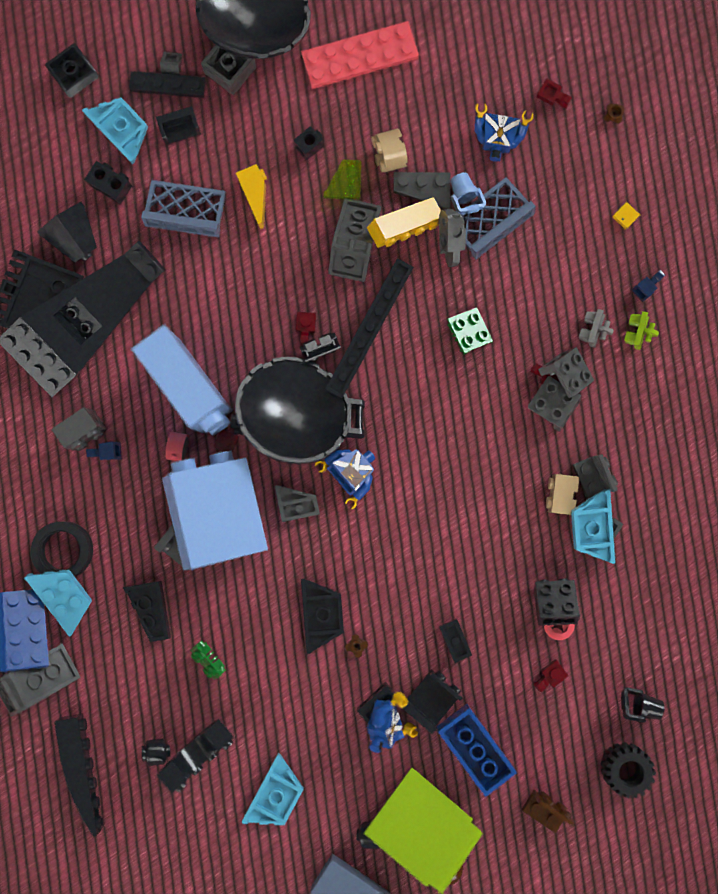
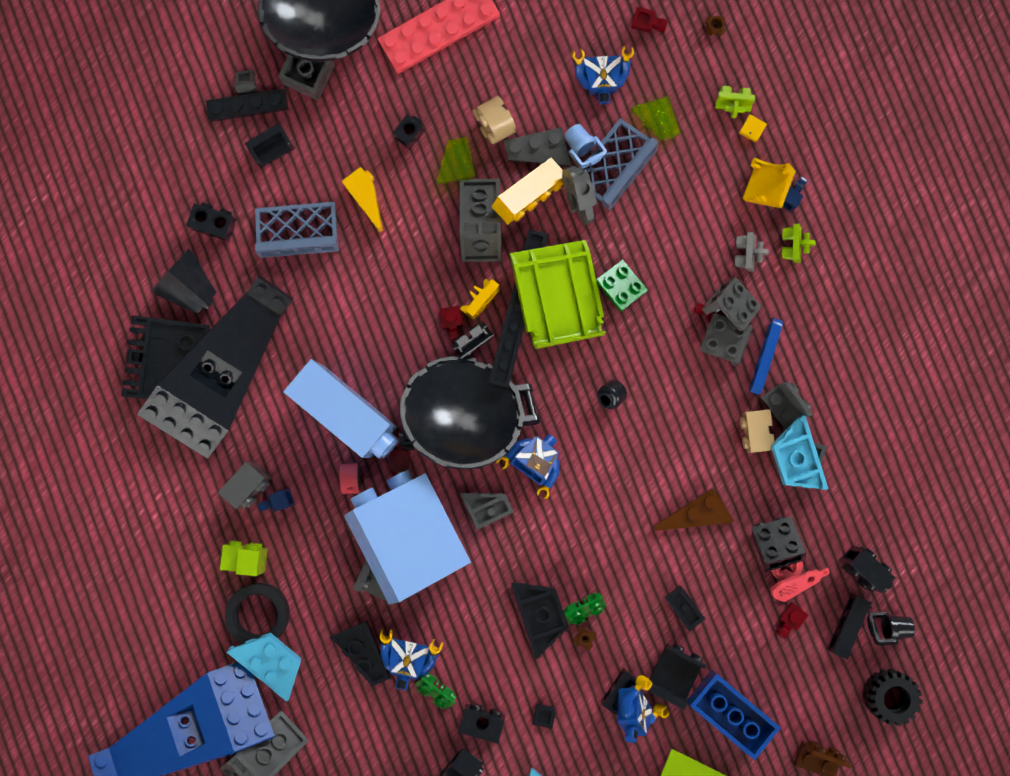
camera: 15 degrees left, 0 degrees up
black brick [45,43,99,98] -> none
medium azure wing [82,98,148,164] -> none
none -> lime brick [220,541,268,576]
none -> torso [380,629,443,691]
none -> black brick [458,702,505,744]
none -> yellow piece [460,279,500,321]
none -> lime piece [509,240,606,349]
none -> black tile [532,703,556,729]
none -> green hinge [563,592,607,625]
none -> black head [597,380,627,409]
none -> clear neon green wing [631,96,680,141]
none -> reddish brown wing [653,488,734,531]
none -> lime hips [715,86,755,118]
none -> yellow piece [743,158,796,208]
none -> blue beam [749,318,783,395]
none -> coral piece [770,567,830,602]
none -> black container [827,594,872,660]
none -> black brick [839,546,896,593]

